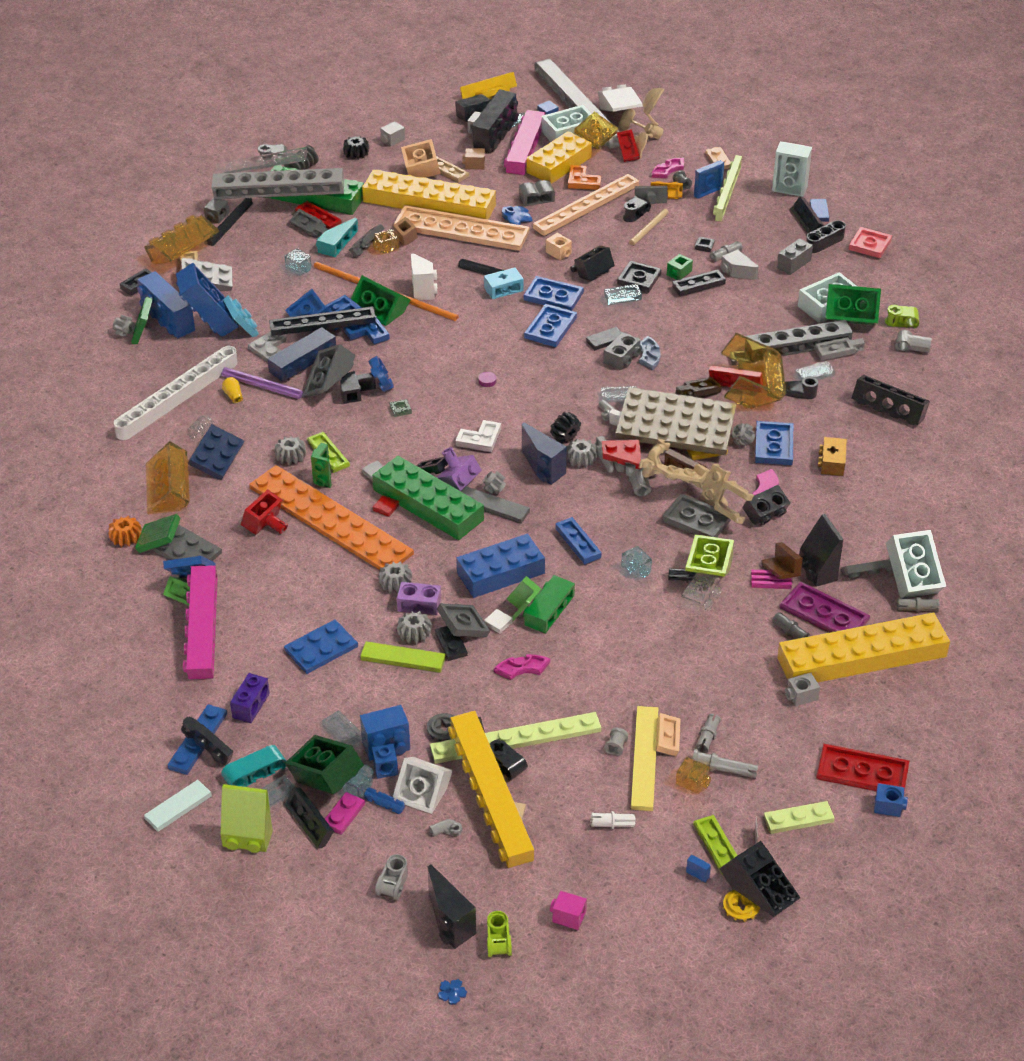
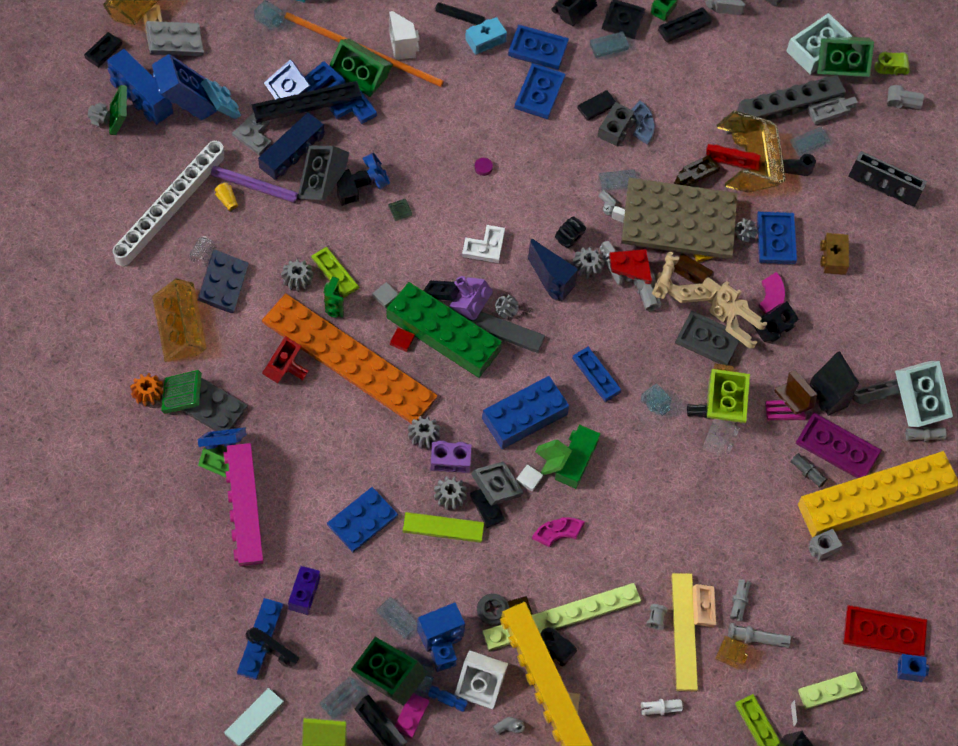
camera: 10 degrees left, 20 degrees up
teal beam [221,745,287,787] -> none

